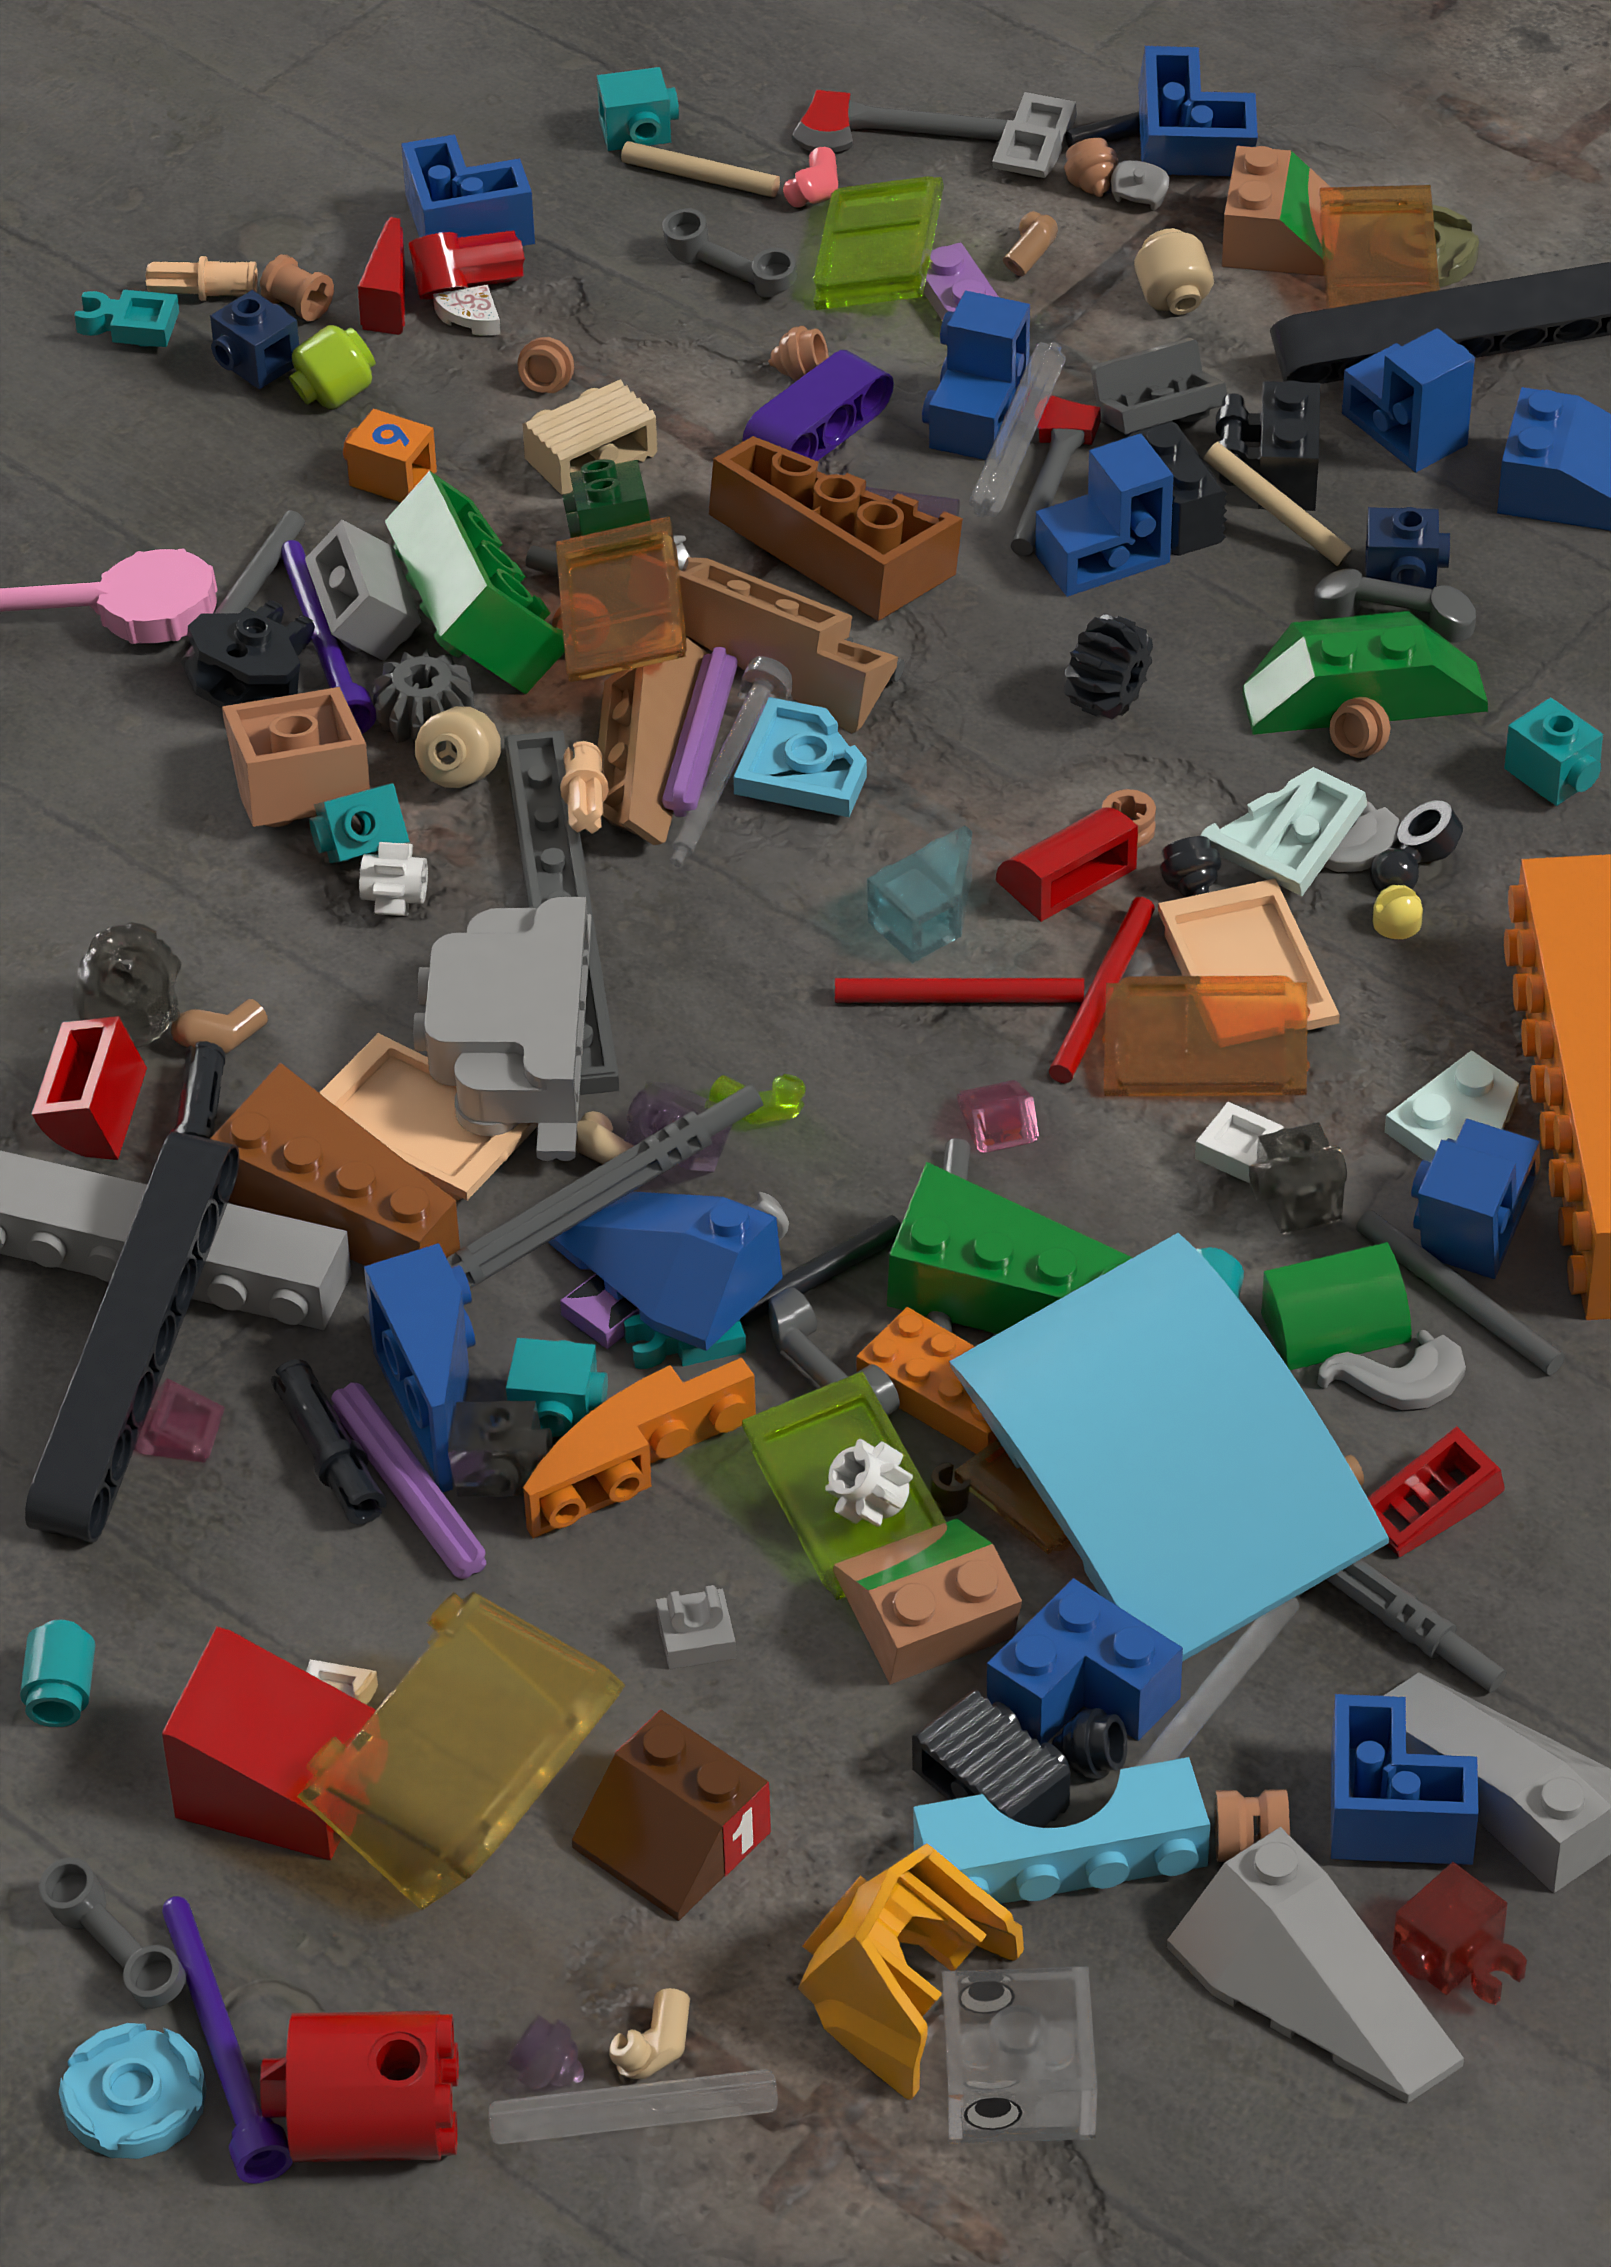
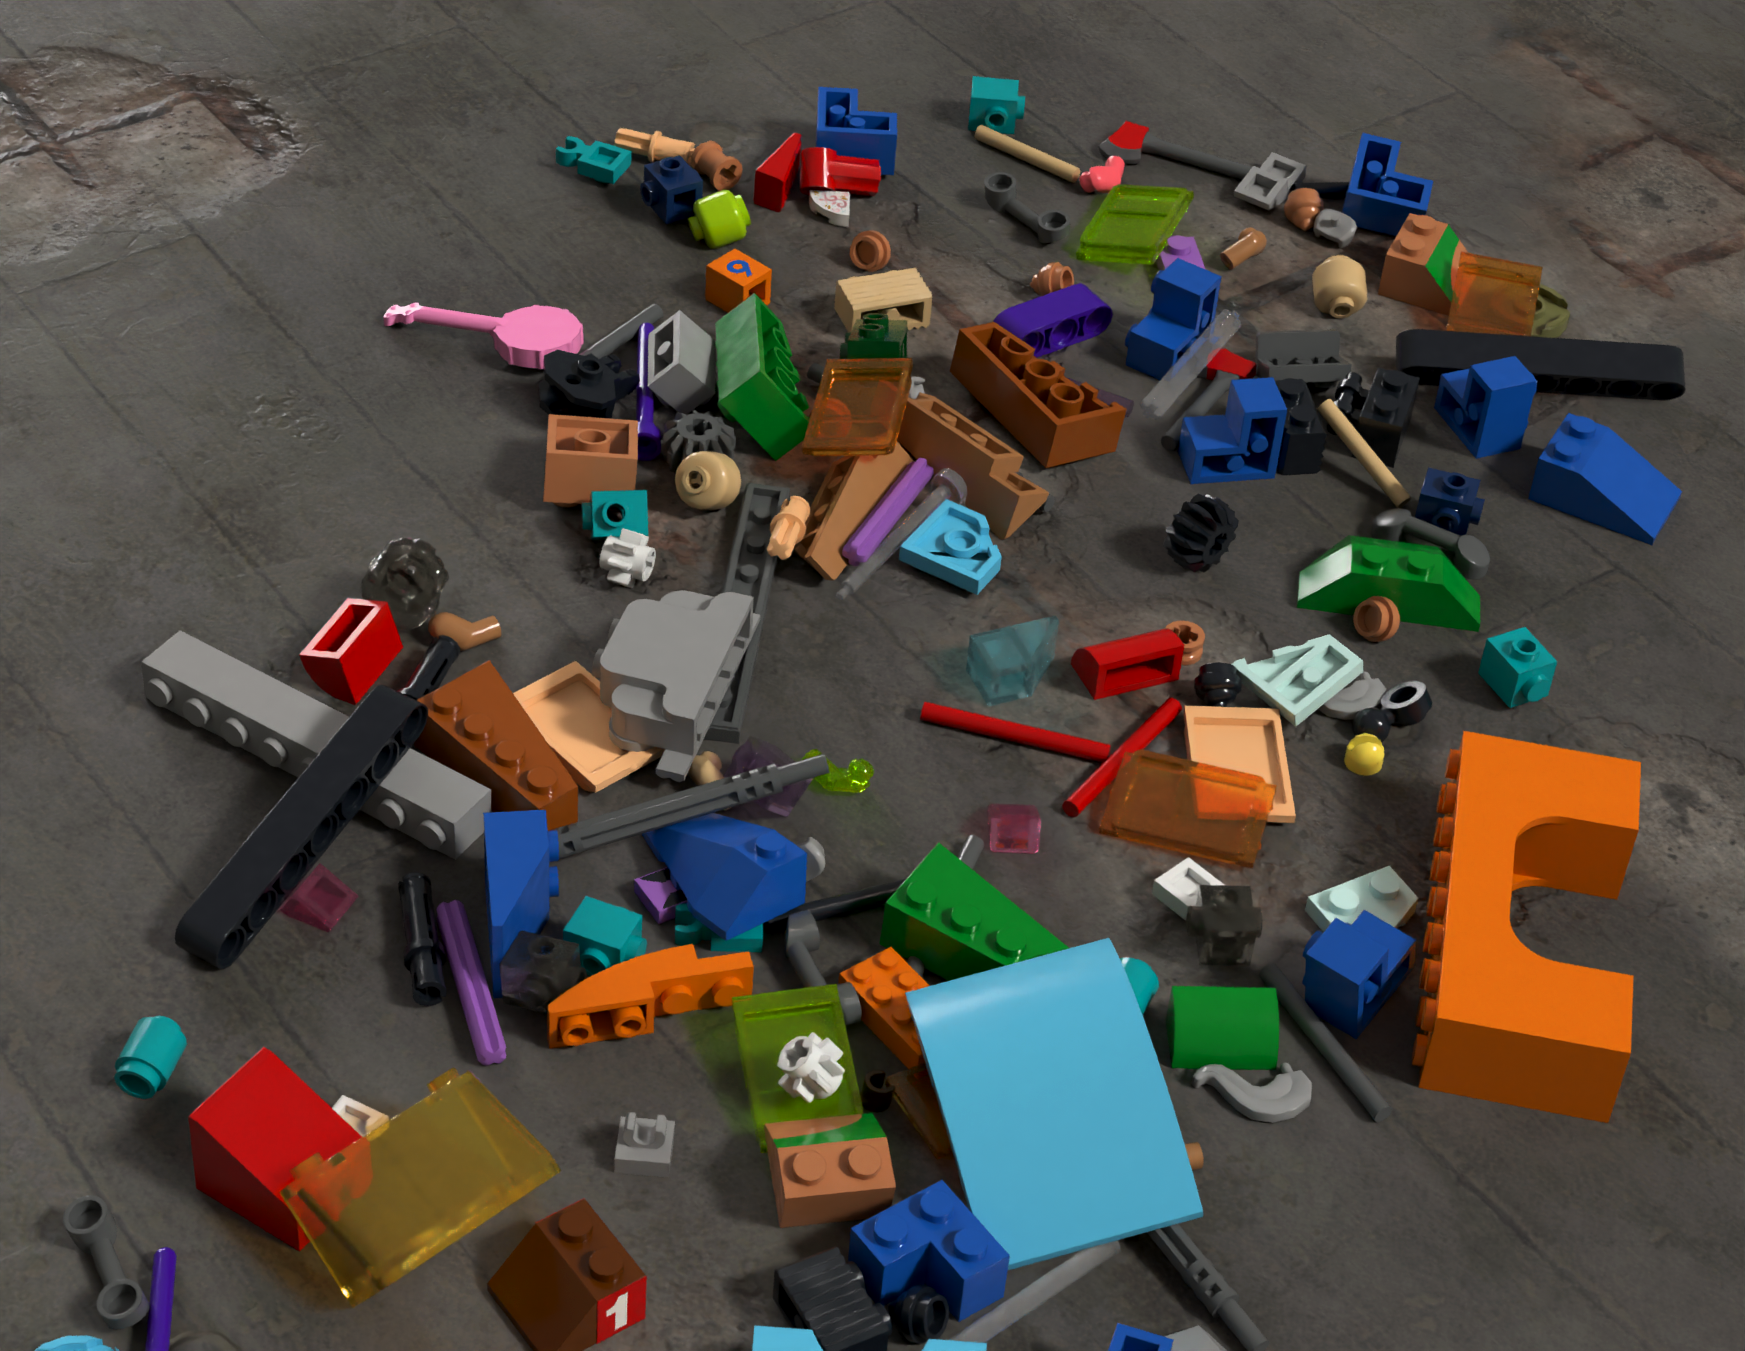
camera: 10 degrees right, 5 degrees down
red slope [1367,1426,1505,1558] -> none

